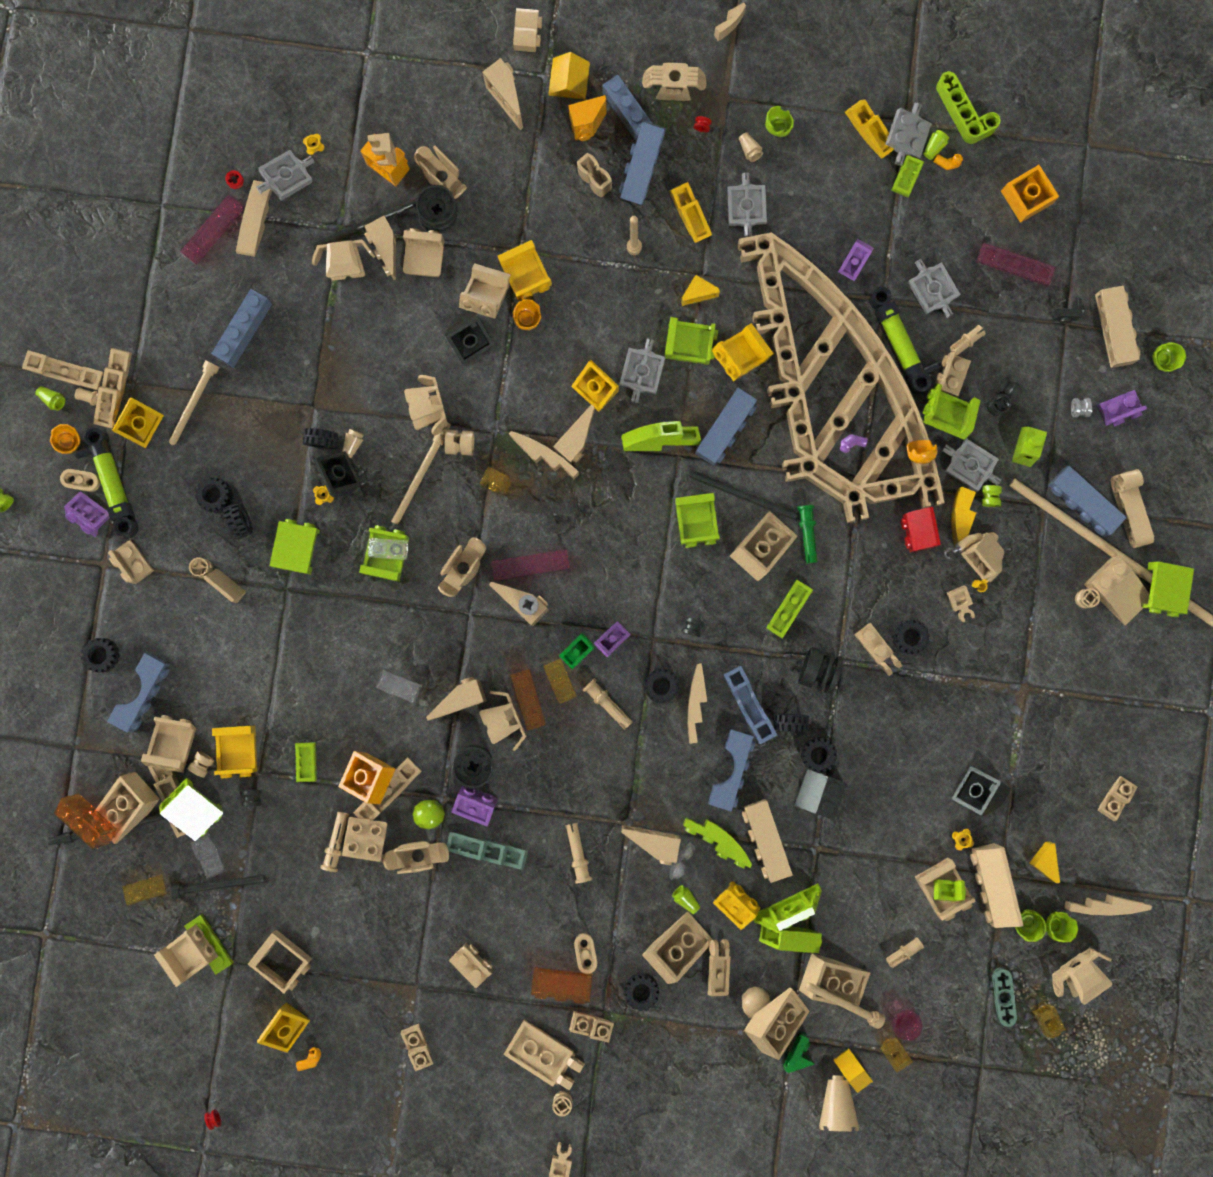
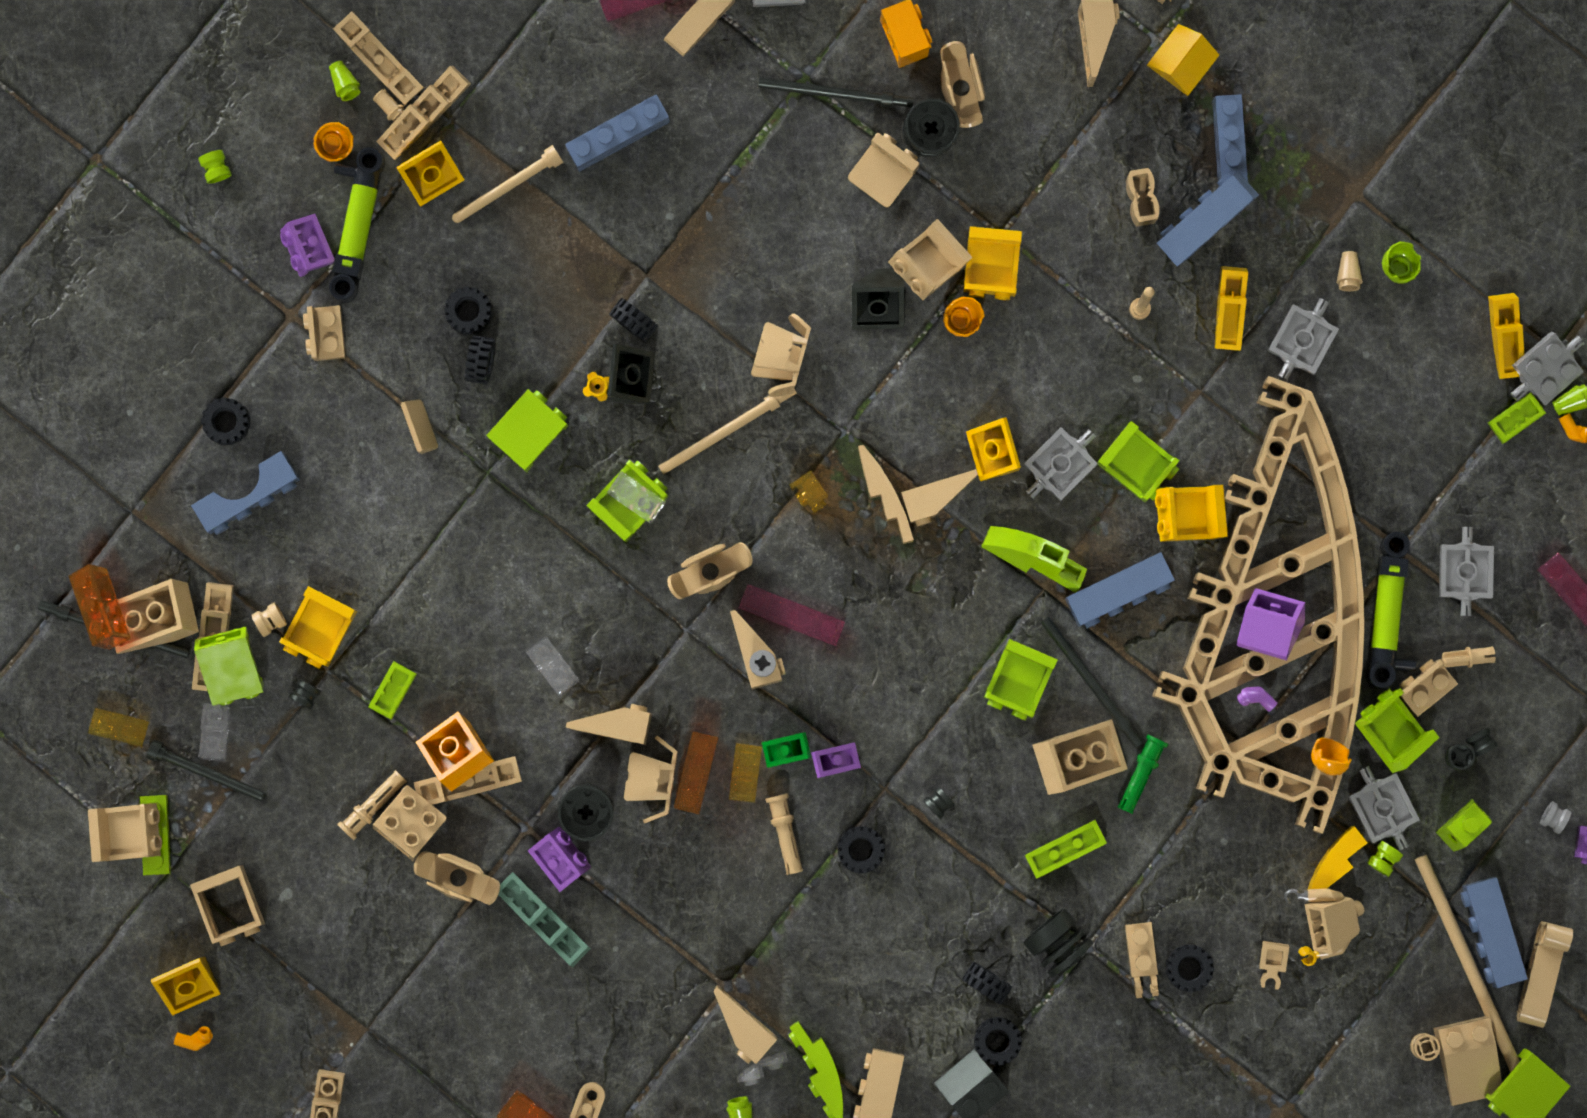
camera: 25 degrees right, 0 degrees up
tan plate [60,469,100,492] -> none
tan panel [141,715,196,773] -> none
tan wheel [189,557,213,578] -> none
red bush [204,1109,222,1130] -> none
tan piece [312,240,376,281] -> none
tan cone [342,429,364,458] -> none
tan slope [364,216,396,280] -> none
tan hinge [368,133,397,166] -> none
lime hair [412,800,445,829] -> none
tan wheel [445,429,474,456] -> none
tan bracket [449,943,493,988] -> none
tan pin [565,823,592,884] -> none
light orange slope [568,95,606,141] -> none
tan piece [642,63,706,101] -> none
yellow slope [681,275,720,306] -> none
tan slope [687,663,707,744] -> none
red bush [693,116,712,133] -> none
sand blue arch [708,729,755,811] -> none
tan slope [714,3,746,41] -> none
sand blue arch [722,666,777,744] -> none
medium lavender slope [838,239,874,281] -> none
slope [901,507,941,552] -> none
none -> medium lavender slope [1237,588,1305,661]

